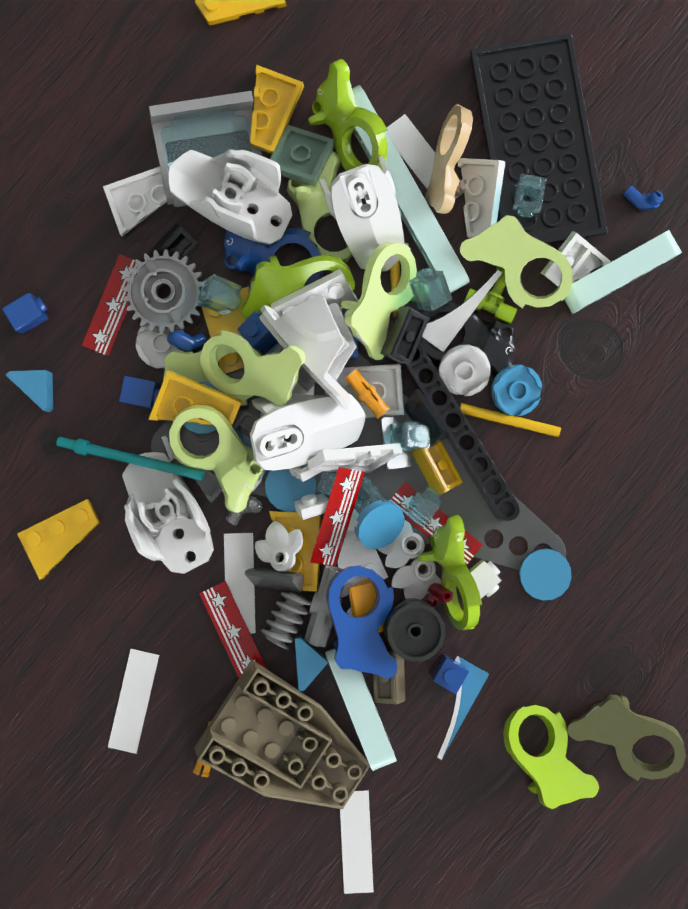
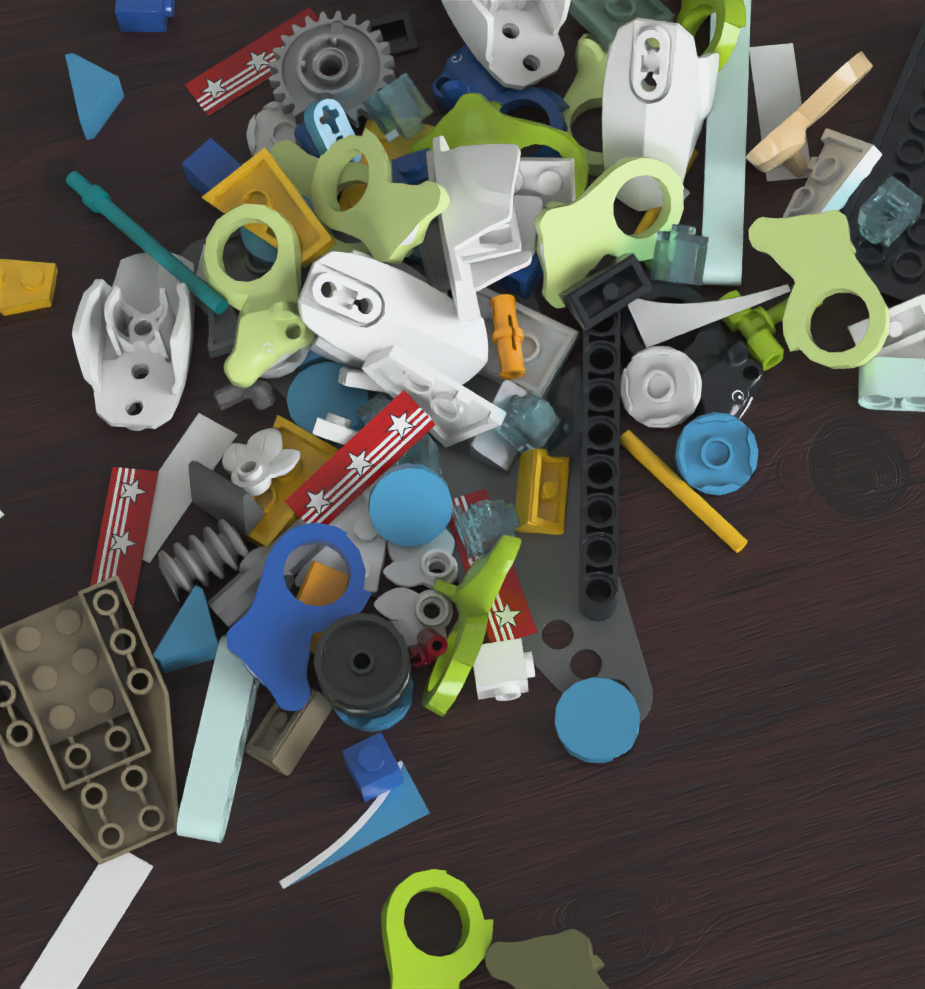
camera: 45 degrees right, 20 degrees down
none -> medium azure beam [304,99,361,163]

